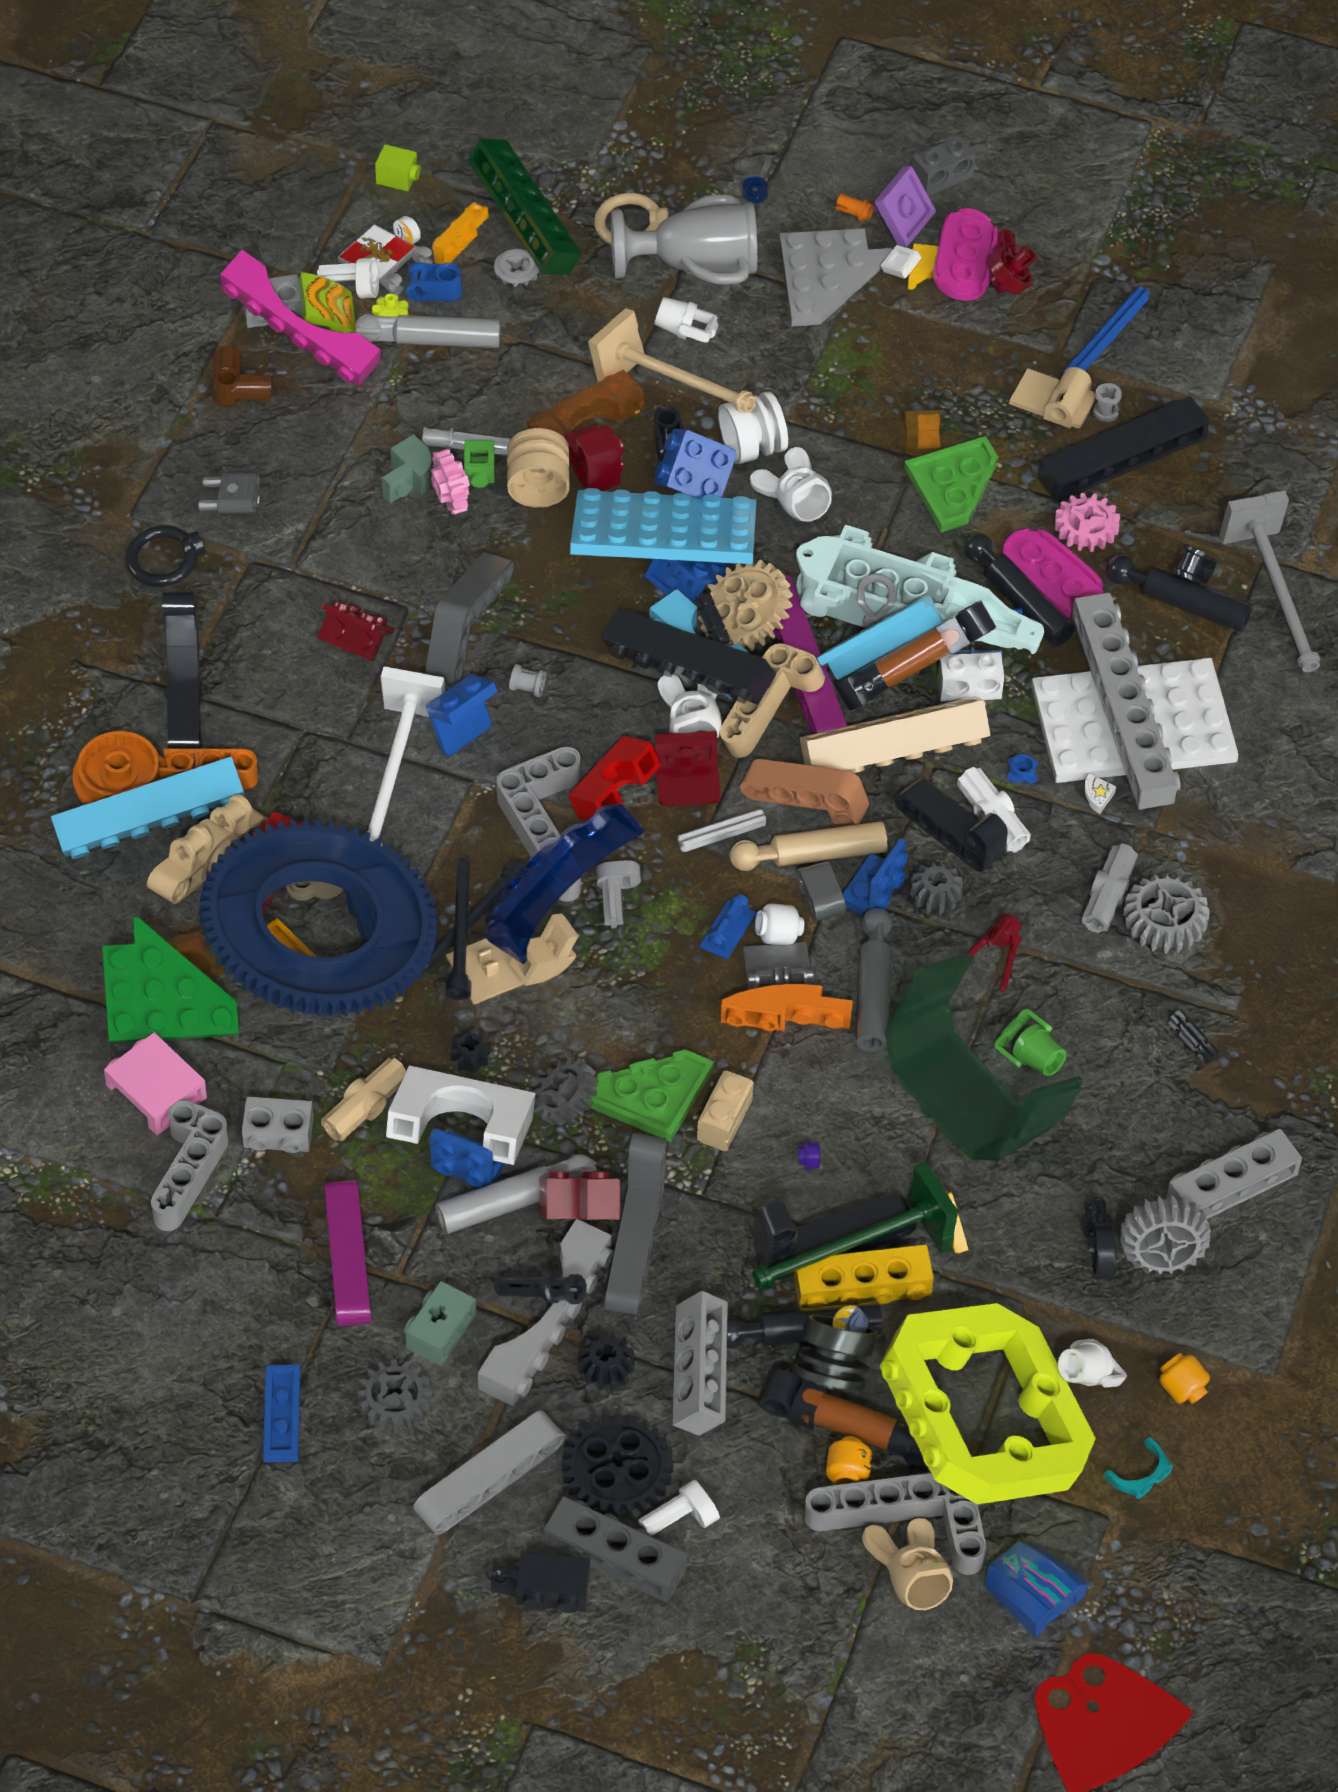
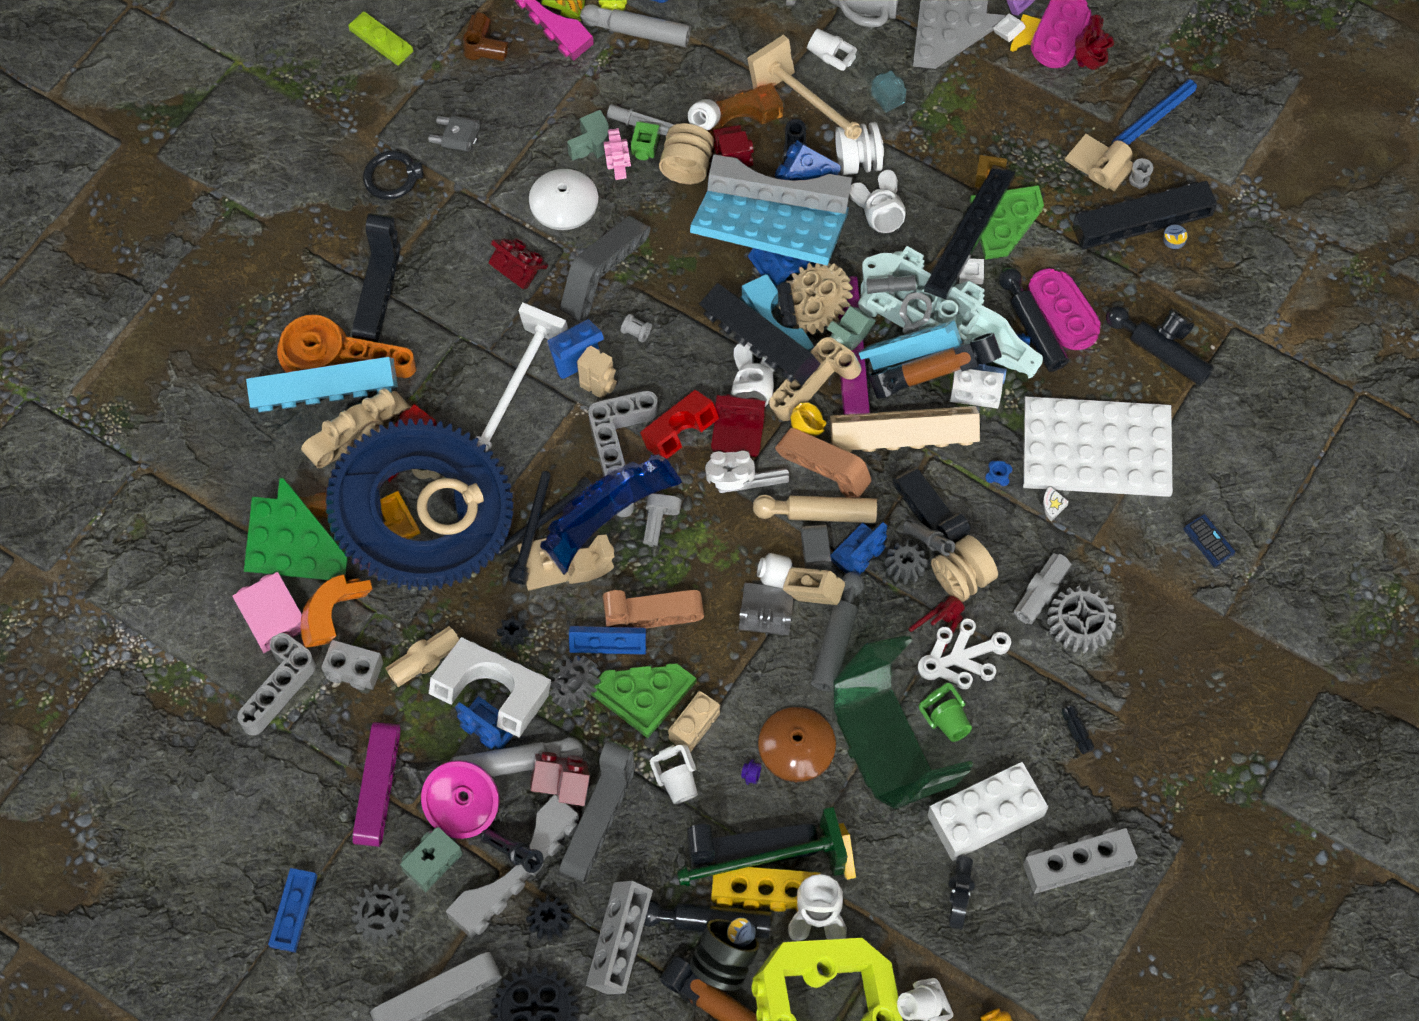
camera: 15 degrees right, 10 degrees up
blue hinge [699,894,757,960] -> none
orange slope [721,984,853,1031] -> none
white piece [957,767,1031,853] -> none
bright pink gear [1055,493,1120,552] -> none
light grey brick [1072,593,1181,810] -> none
light grey gear [1120,1194,1211,1276] -> none
light grey tile [1219,490,1320,672] -> none
none -> orange arch [300,575,372,648]
none -> lime plate [348,11,413,66]
none -> tan piece [417,478,484,535]
none -> dark pink dish [421,760,499,839]
none -> white dish [529,169,598,230]
none -> blue plate [569,626,646,654]
none -> tan brick [577,346,617,399]
none -> nougat beam [602,590,704,628]
none -> white piece [650,744,698,804]
none -> white head [688,99,721,131]
none -> white plate [705,451,755,490]
none -> light grey arch [707,155,852,214]
none -> dark orange dish [758,707,836,782]
none -> tan brick [783,567,845,605]
none -> white piece [788,874,847,941]
none -> yellow hair [790,402,827,437]
none -> sand green brick [827,306,876,351]
none -> dark grey pin [866,275,916,294]
none -> clear light blue brick [871,71,906,113]
none -> dark grey pin [903,518,955,556]
none -> white plant [918,619,1011,689]
none -> black tile [924,165,1015,299]
none -> white brick [927,762,1048,861]
none -> tan wheel [931,535,998,602]
none -> white plate [959,258,984,284]
none -> tile [1163,225,1188,249]
none -> tile [1184,514,1235,568]

